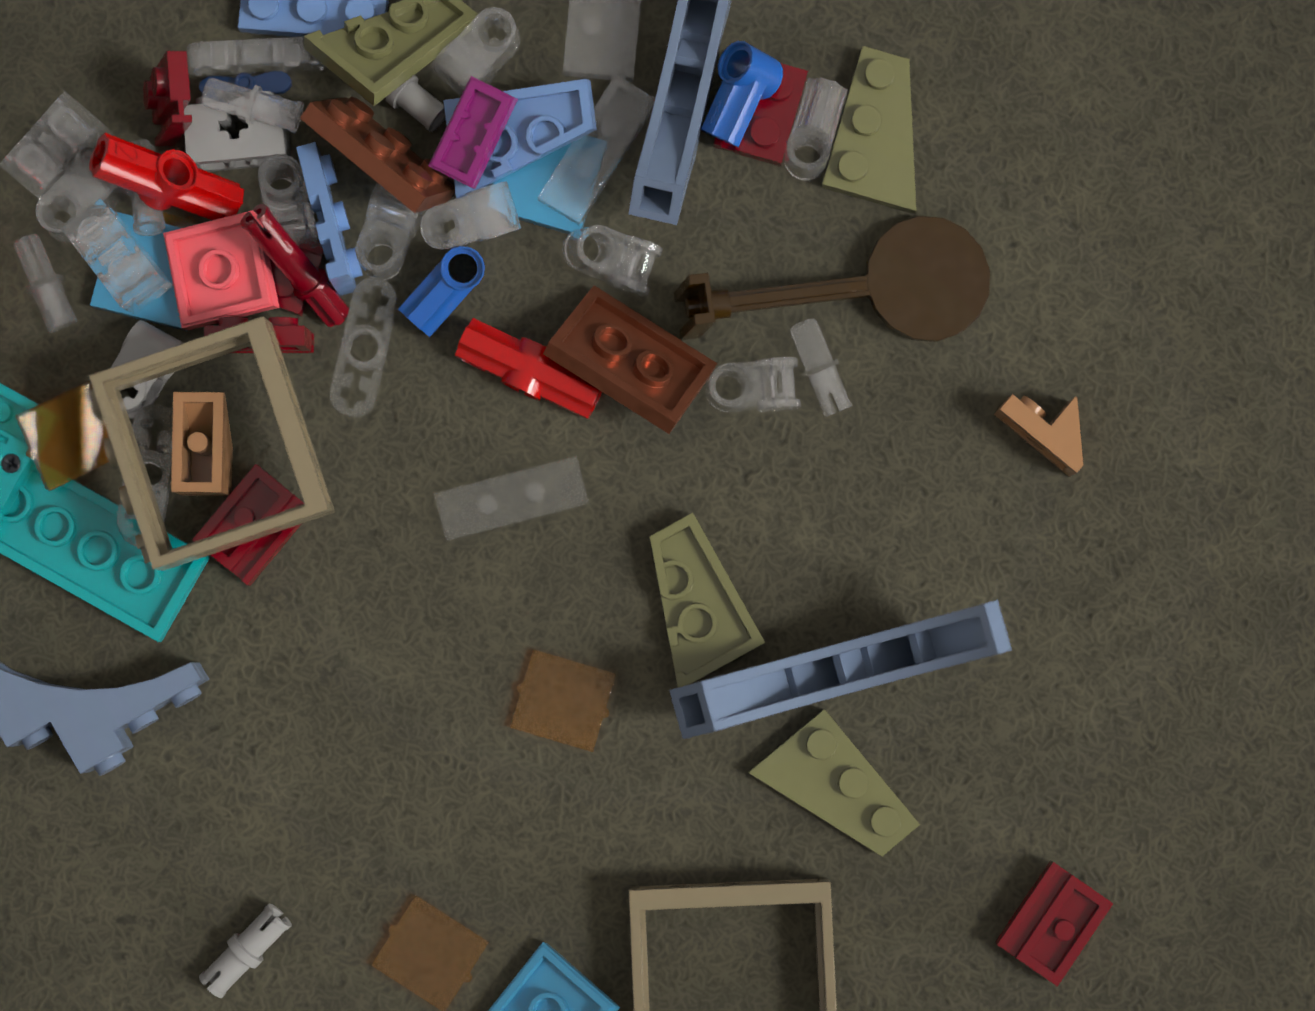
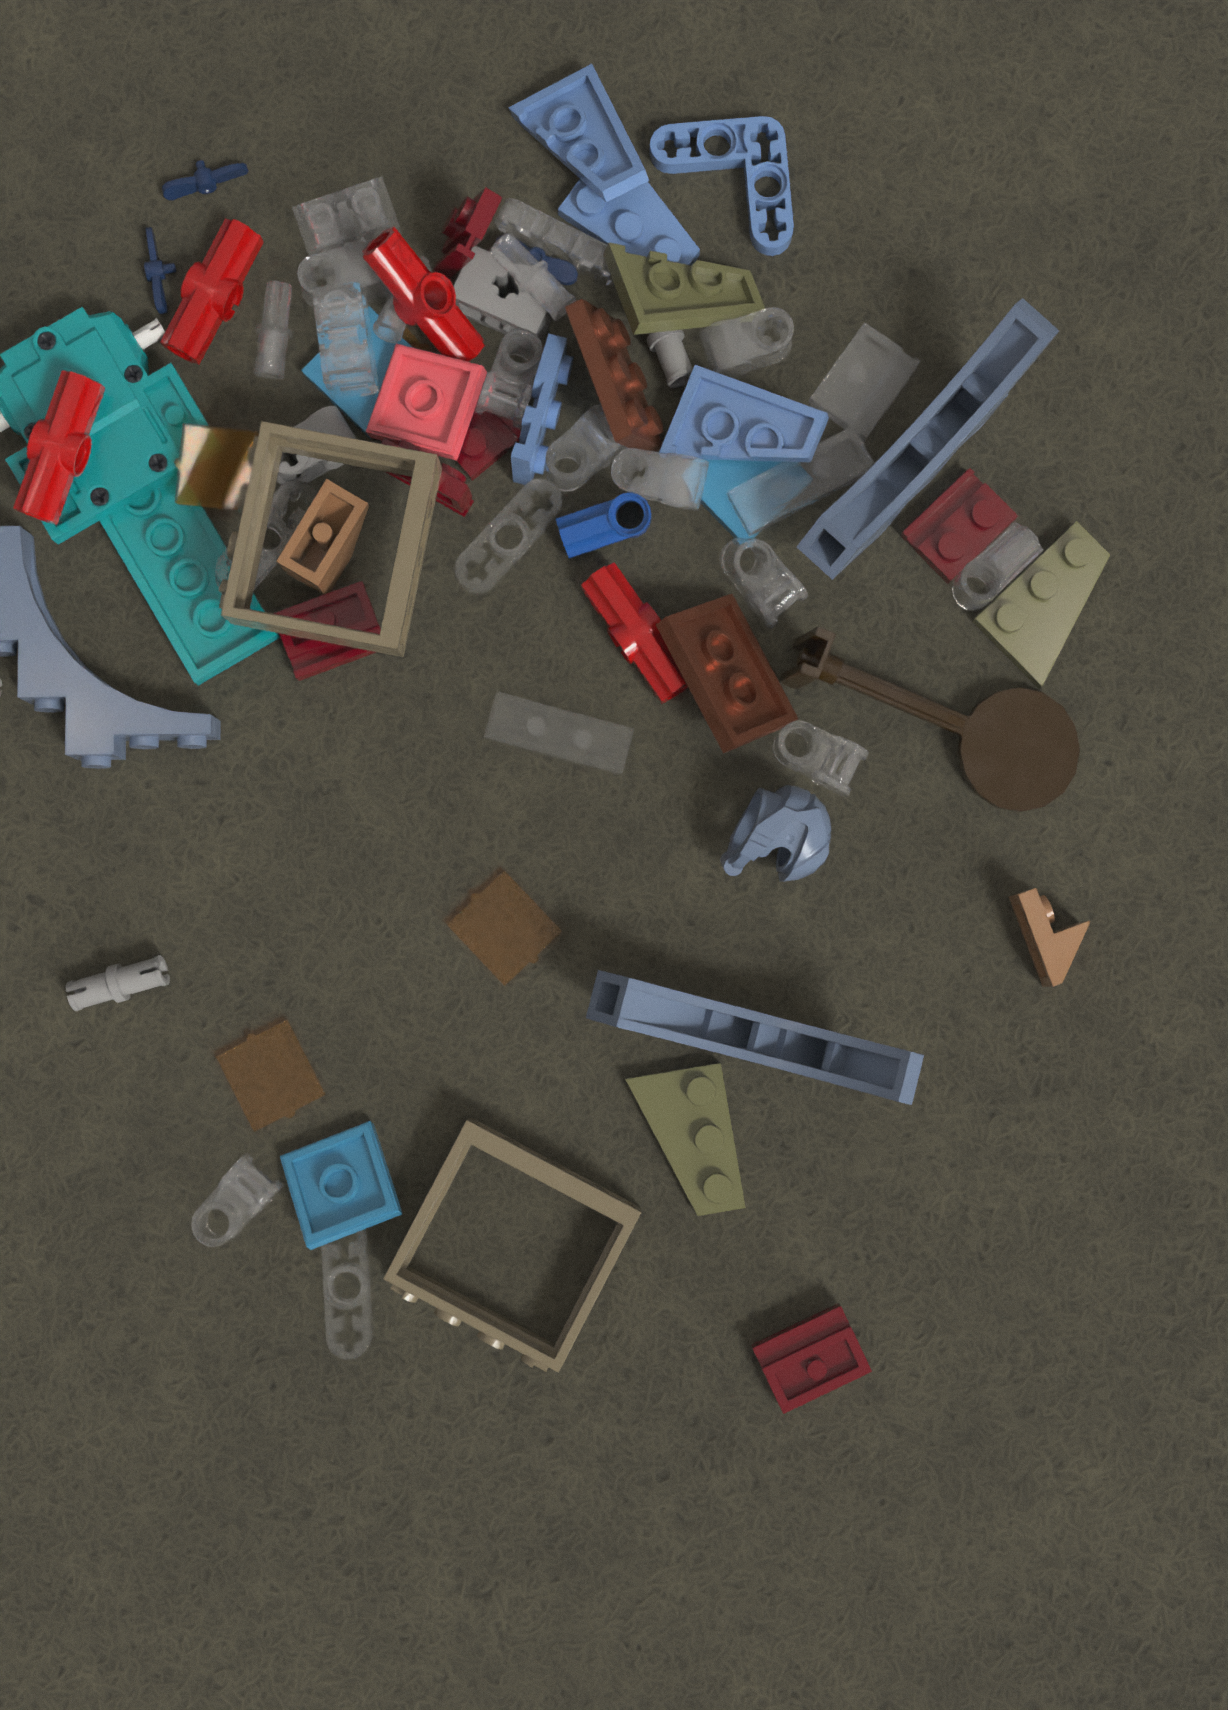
camera: 30 degrees right, 0 degrees up
dark red axle [240,204,350,327] -> none
magenta plate [428,76,518,189] -> none
olive wing [650,513,765,688] -> none
blue piece [701,41,783,147] -> none
clear axle [790,318,853,418] -> none
none -> sand blue helmet [720,785,831,882]

